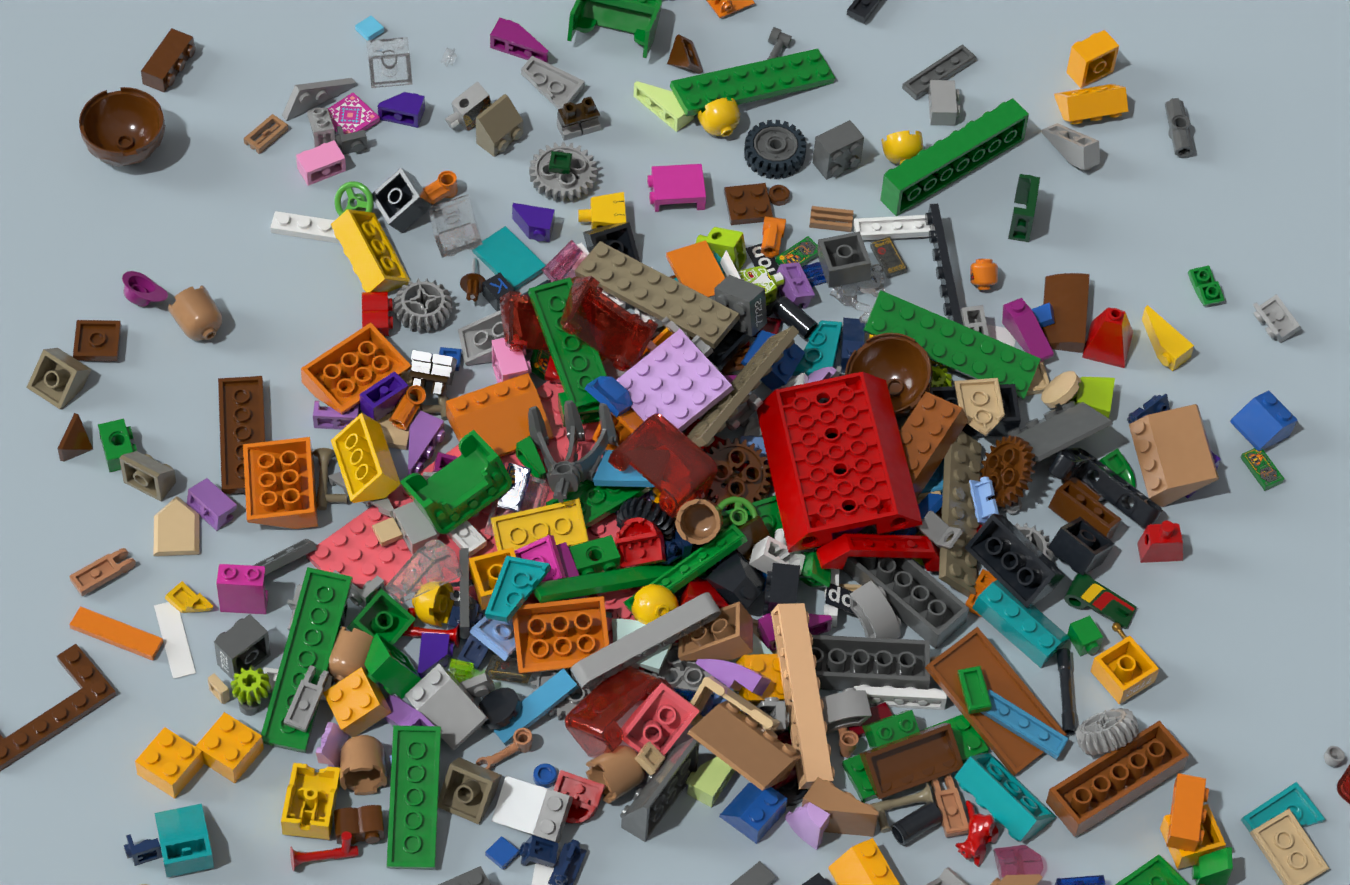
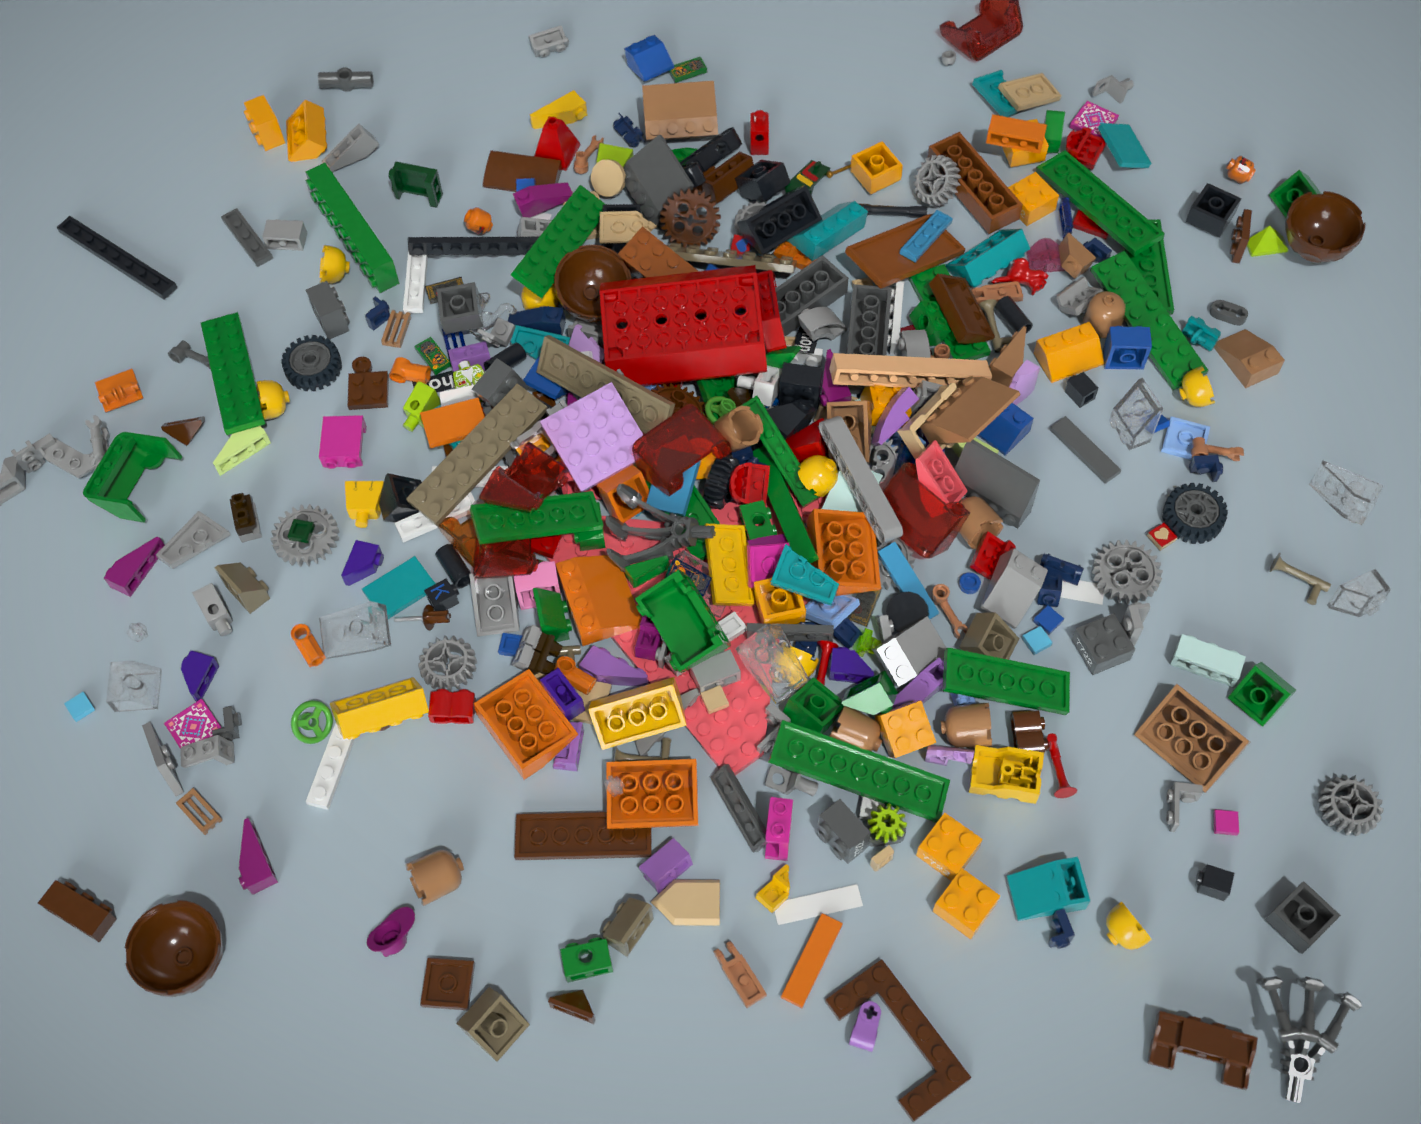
camera: 80 degrees left, 5 degrees up
light grey hinge [284,665,329,732] -> none
bright pink brick [296,140,346,186] -> none
black brick [372,168,433,233] -> none
clear pink wing [542,240,583,282] -> none
blue slope [585,376,633,417] -> none
tan tile [634,741,665,775] -> none
light grey bracket [916,511,963,549] -> none
green tile [957,666,992,714] -> none
light blue hinge [969,477,999,524] -> none
green brick [1067,615,1103,657] -> none
green slope [1188,265,1225,306] -> none
none -> magenta slope [238,818,278,895]
none -> dark blue bracket [365,296,390,331]
none -> light grey bracket [477,317,516,347]
none -> green slope [533,588,572,642]
none -> nougat brick [574,135,604,174]
none -> clear plate [604,775,624,797]
none -> medium lavender piece [849,1001,881,1052]
none -> light orange brick [1008,172,1059,226]
none -> medium azure tile [1022,626,1053,655]

